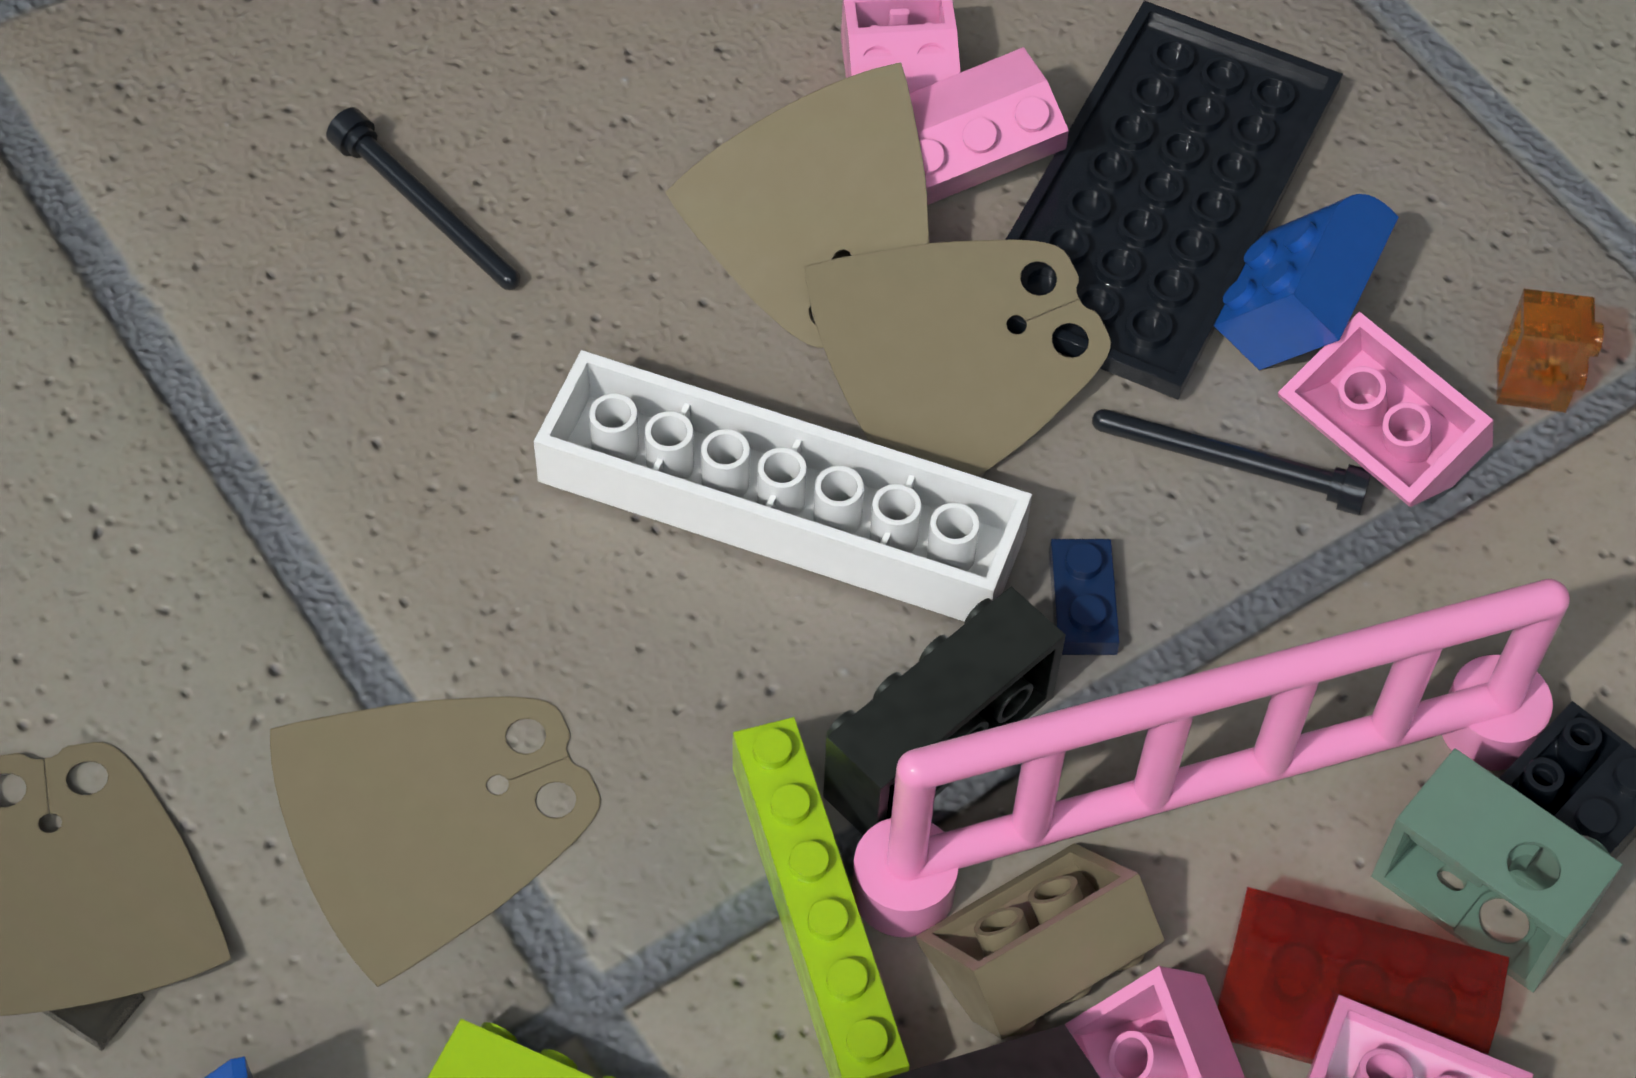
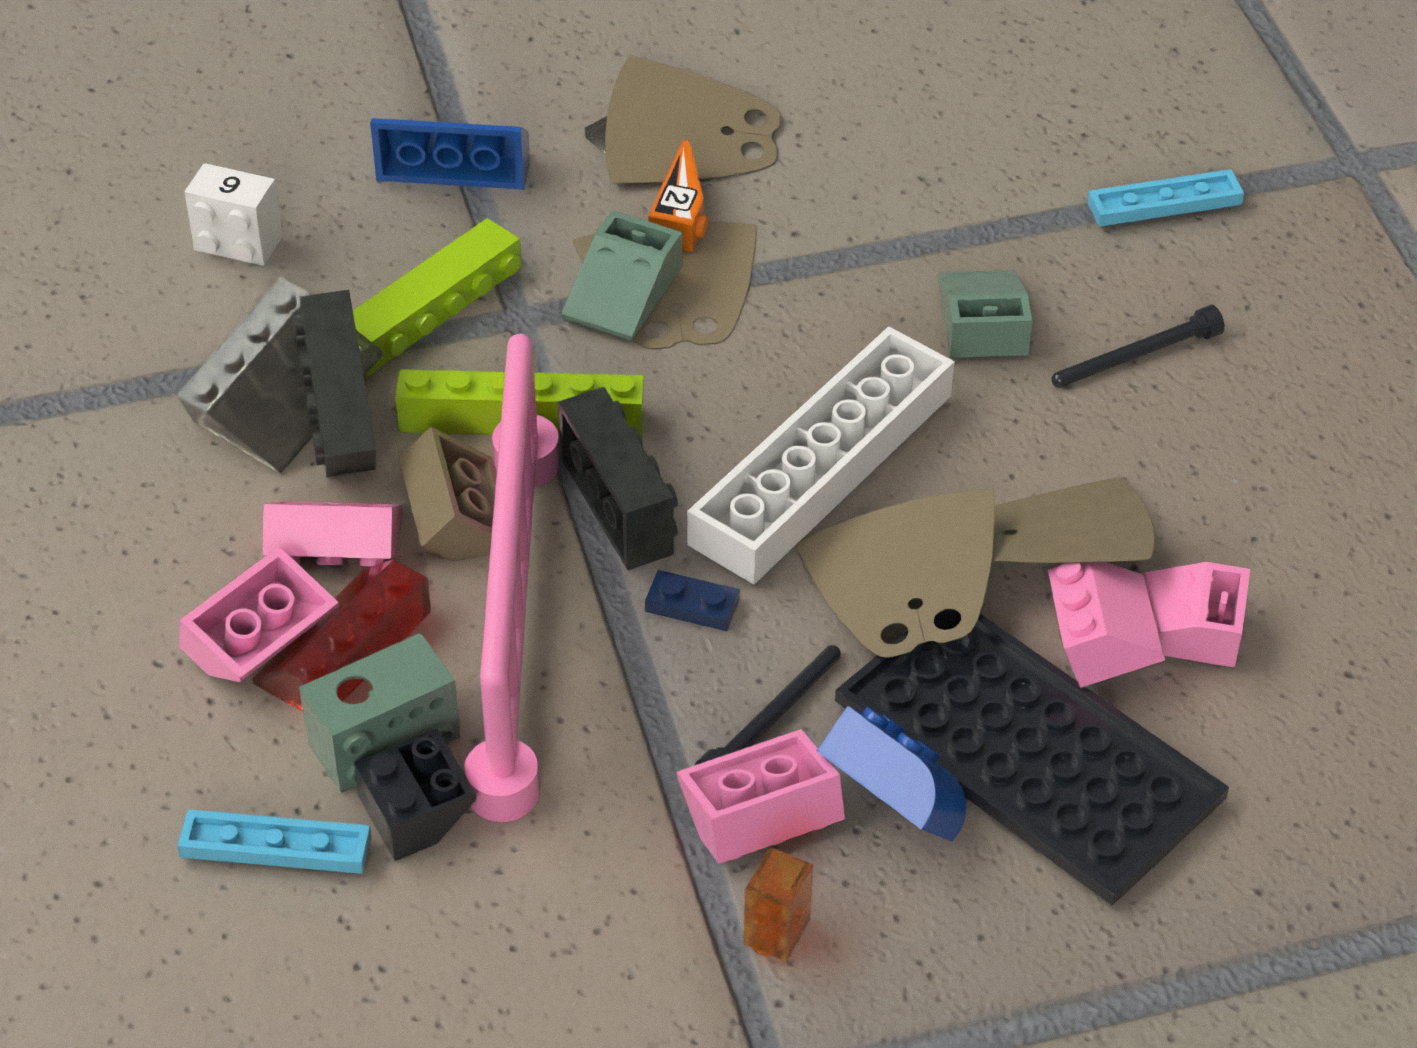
camera: 110 degrees right, 10 degrees down
none -> sand green slope [562,210,683,341]
none -> orange slope [648,140,709,253]
none -> sand green slope [937,270,1033,358]
none -> medium azure plate [1087,169,1244,227]

